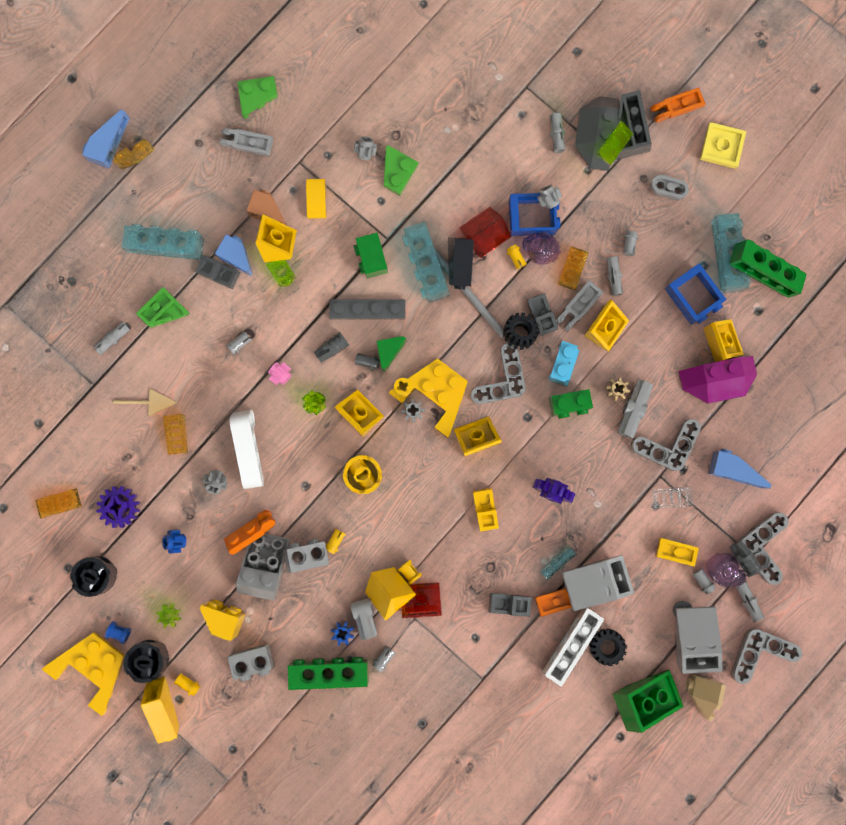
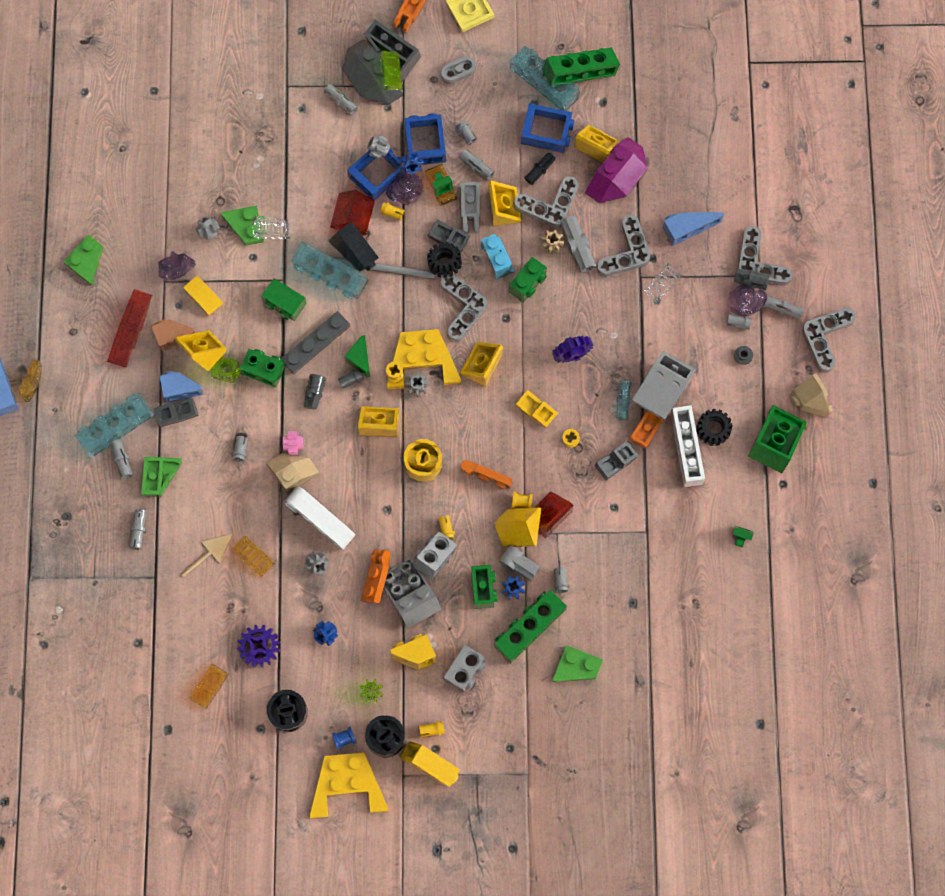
camera: 40 degrees left, 10 degrees down
light grey hinge [219,128,274,157] -> none
clear neon green gear [302,390,326,415] -> none
yellow plate [655,538,699,567] -> none
light grey slope [676,606,722,674] -> none
none -> clear red slope [107,289,152,368]
none -> light grey pin [110,439,133,479]
none -> clear purple hair [158,251,196,280]
none -> green brick [240,349,285,387]
none -> clear slope [252,216,291,239]
none -> tan slope [266,453,320,494]
none -> blue gear [400,151,423,176]
none -> blue window [404,113,446,165]
none -> green tile [432,171,453,197]
none -> orange hinge [460,460,513,489]
none -> green brick [471,565,498,609]
none -> light grey beam [513,176,578,227]
none -> black axle [524,153,556,185]
none -> bright green wing [552,645,603,683]
none -> yellow bush [562,429,580,448]
none -> green tile [732,525,754,548]

